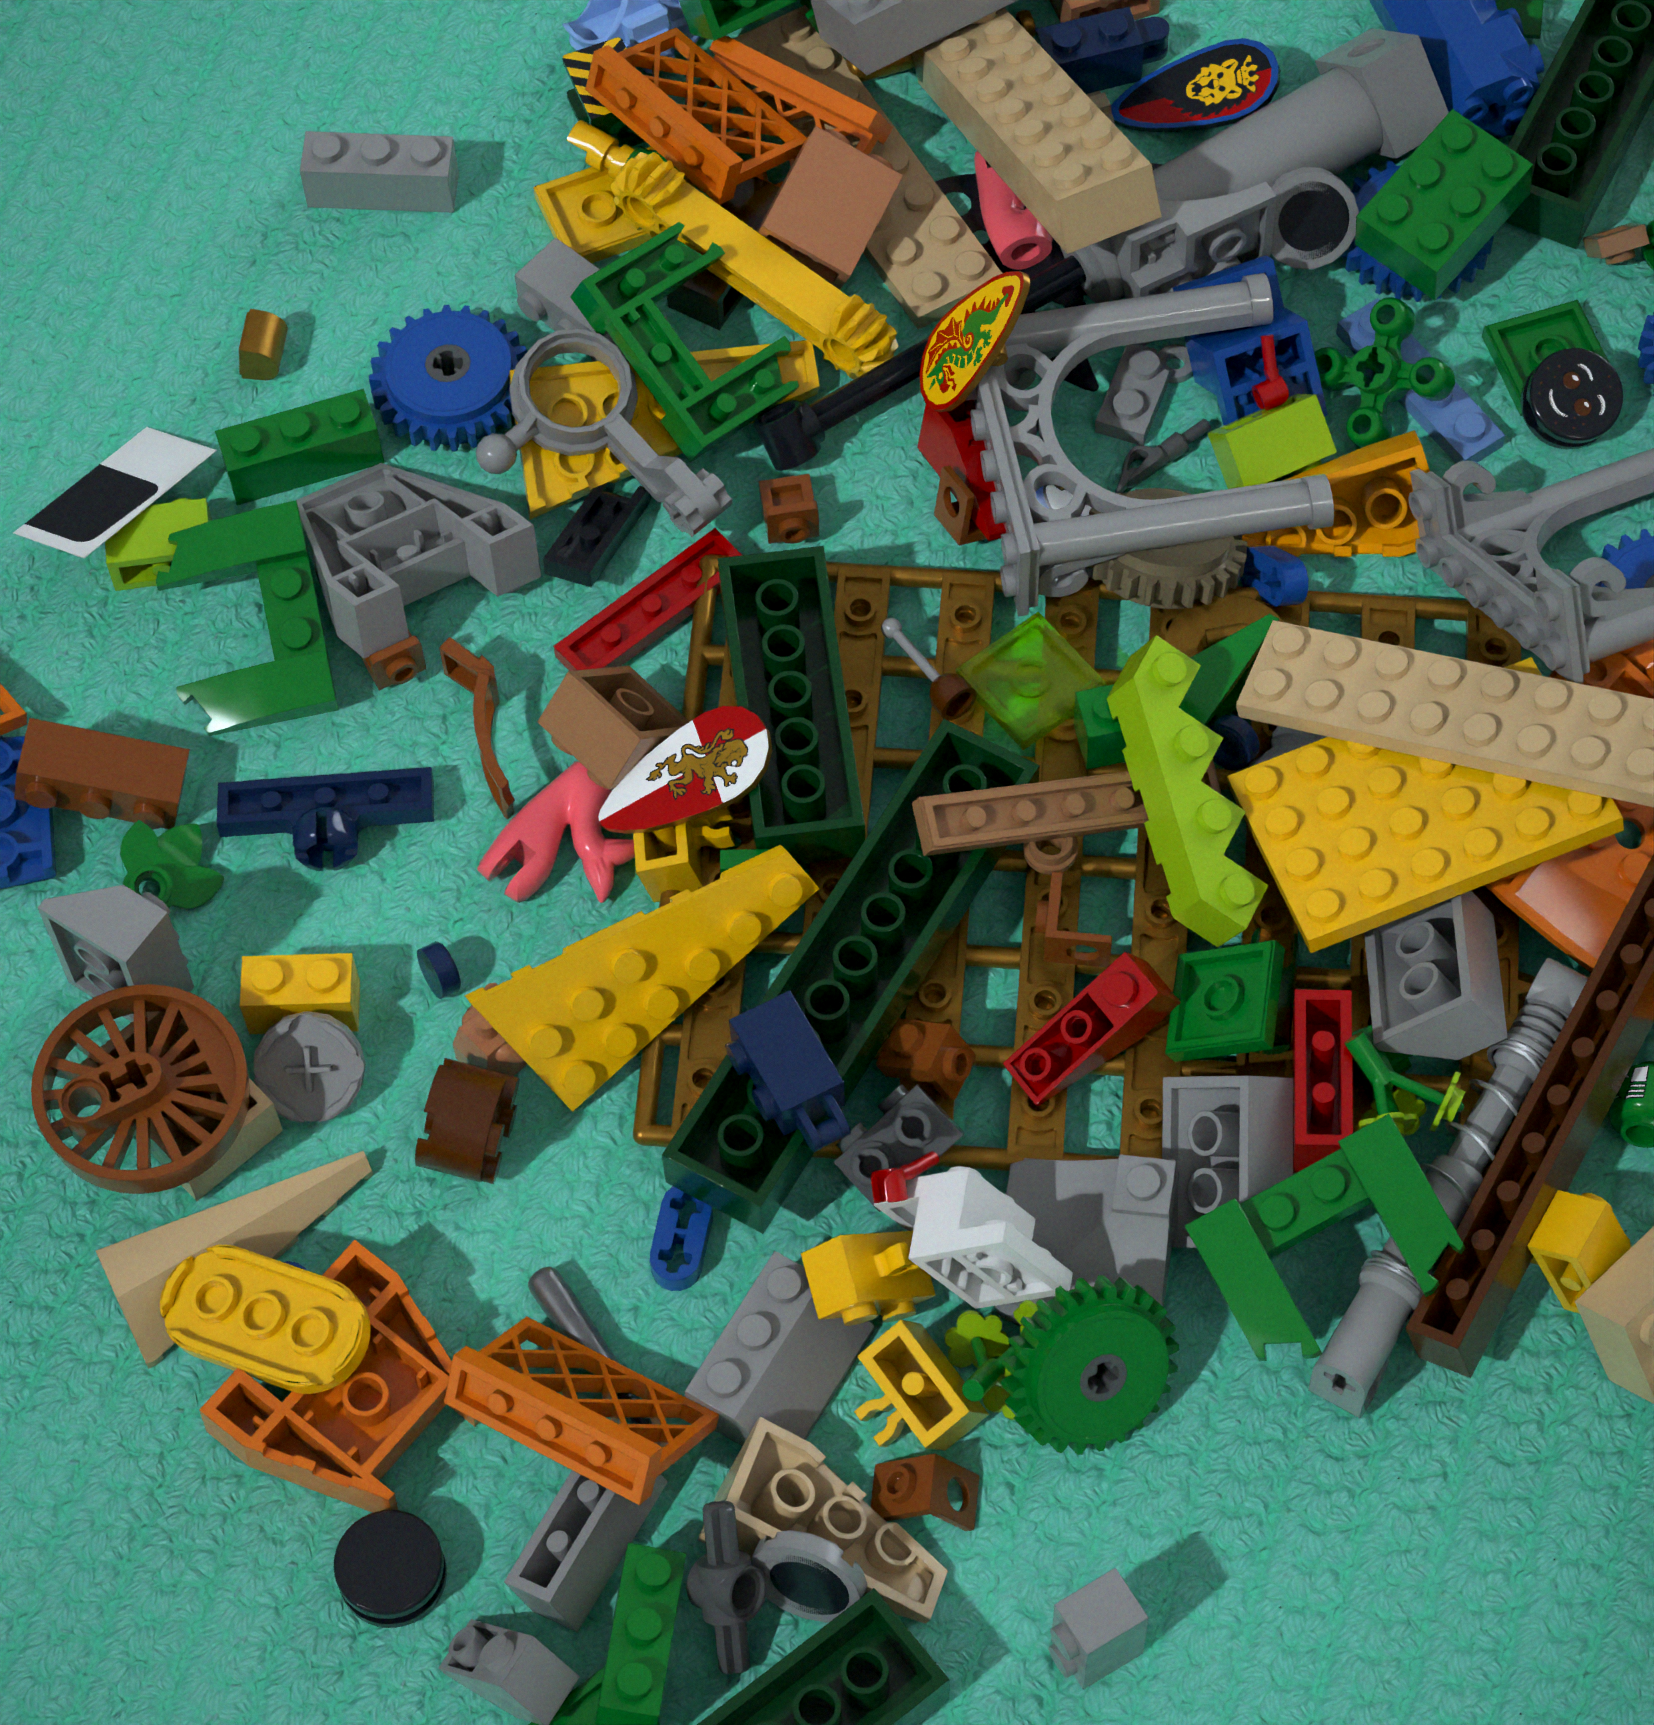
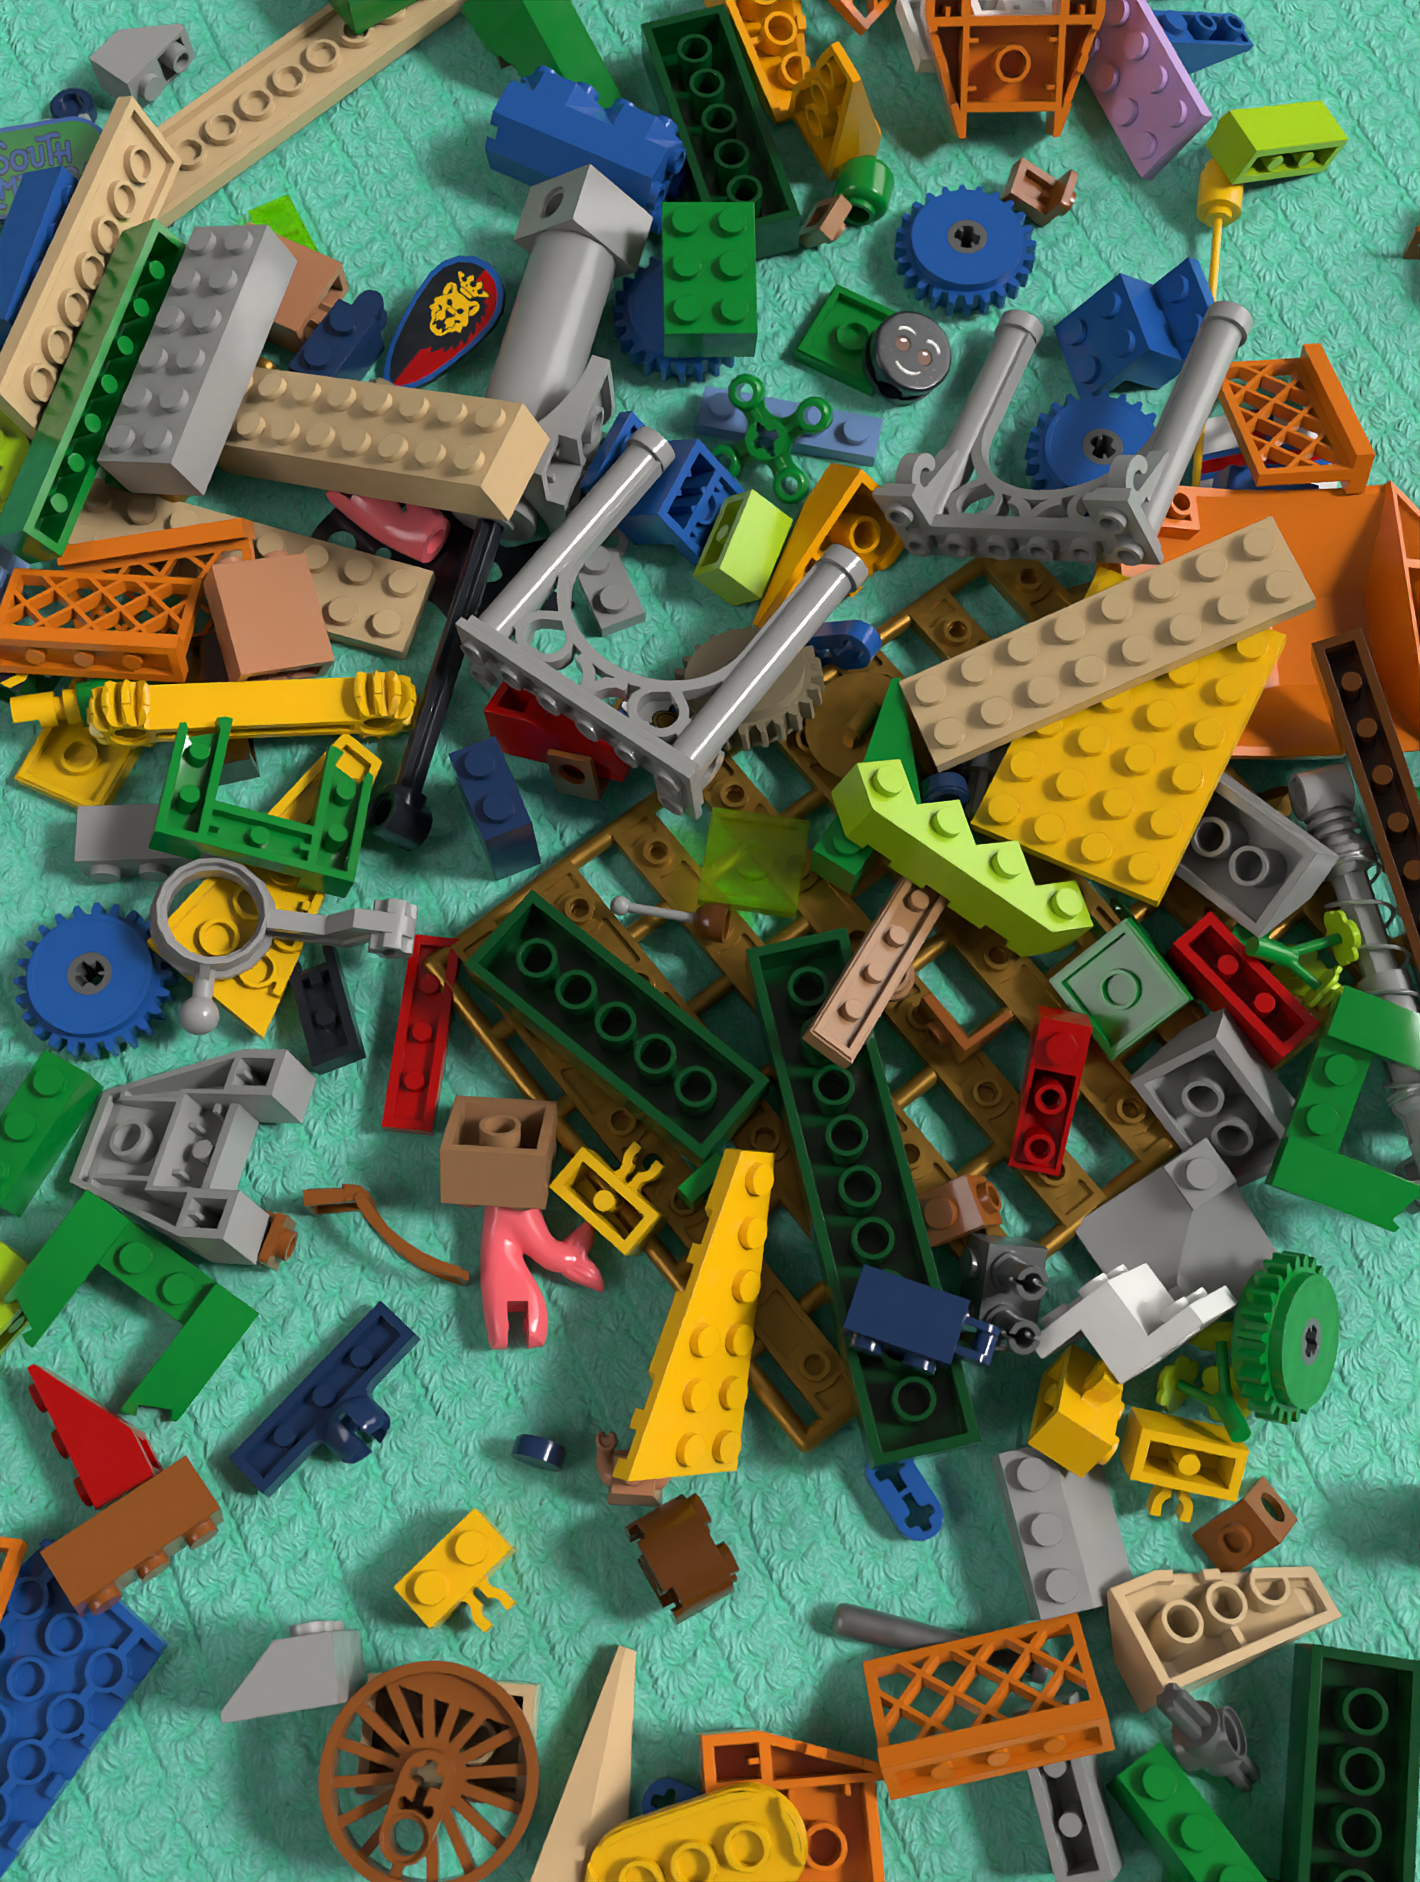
camera: 45 degrees left, 10 degrees up
green plate [120,820,224,909] -> none
light grey tile [253,1011,366,1123] -> none
shield [598,706,772,834] -> none
tile [751,1530,868,1623] -> none
dark orange bracket [758,474,820,544] -> none
red hand [871,1151,939,1203] -> none
shield [919,271,1030,412] -> none
dark grey hand [1115,419,1211,493] -> none
red hand [1252,334,1289,411] -> none
tile [1271,167,1359,269] -> none
none -> red slope [27,1364,163,1511]
none -> dark blue brick [448,736,542,881]

